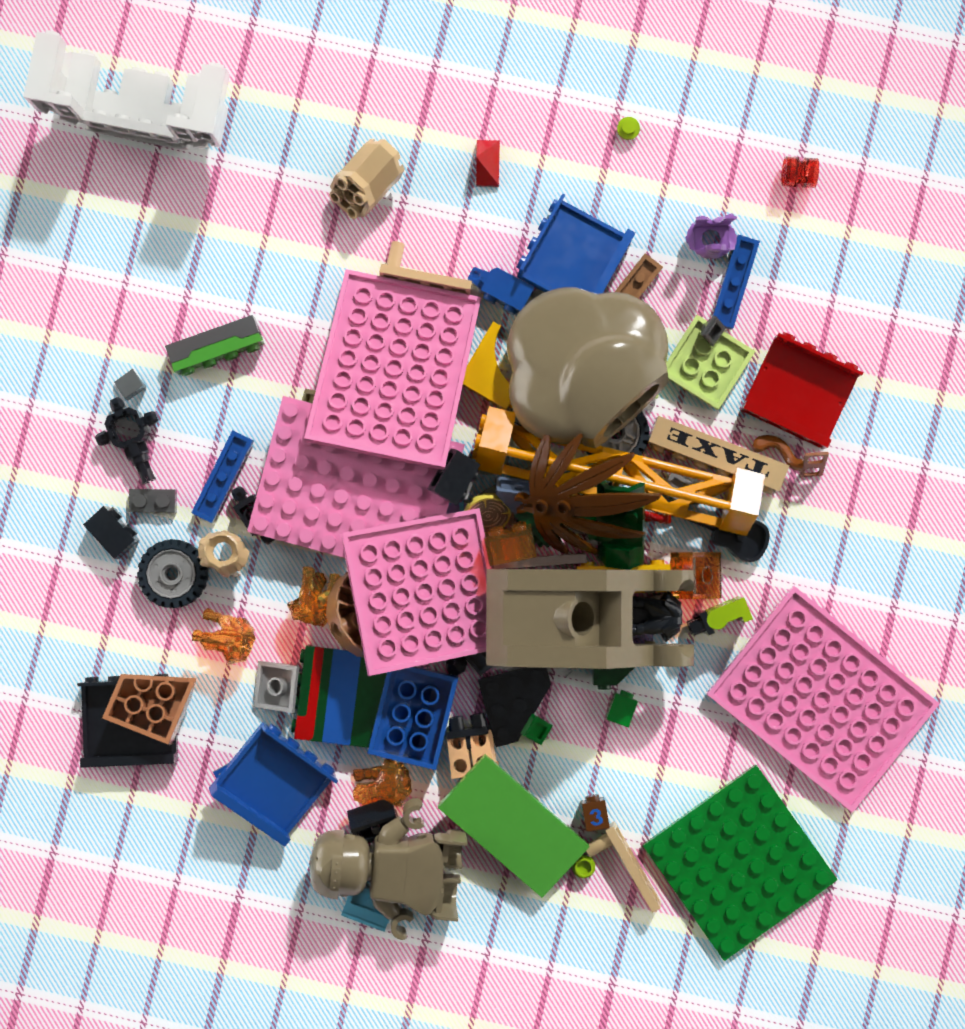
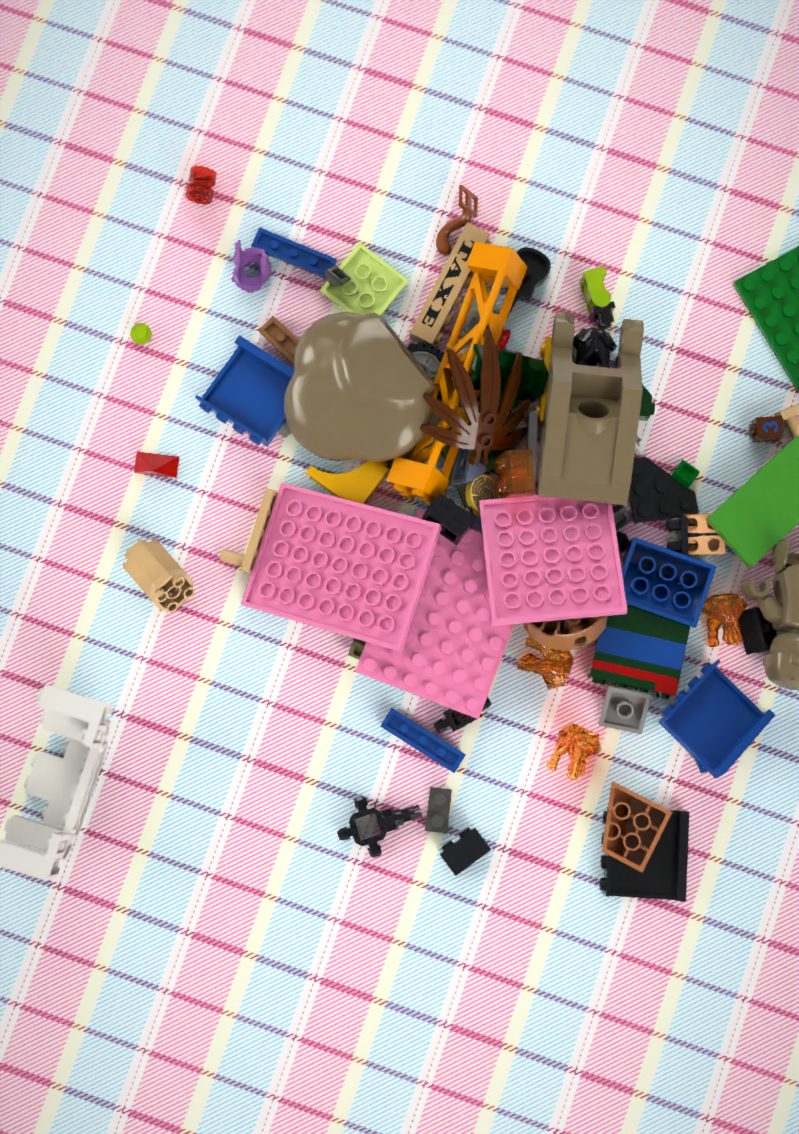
camera: 85 degrees left, 5 degrees down
dark grey slope [114,368,146,401] -> none
wheel [137,539,209,608] -> none
piece [165,315,265,376] -> none
tan piece [198,530,250,578] -> none
blue hinge [468,267,535,315] -> none
green brick [605,689,638,728] -> none
clear orange slope [670,552,722,599] -> none
bright pink plate [706,586,940,813] -> none
red panel [740,332,863,450] -> none

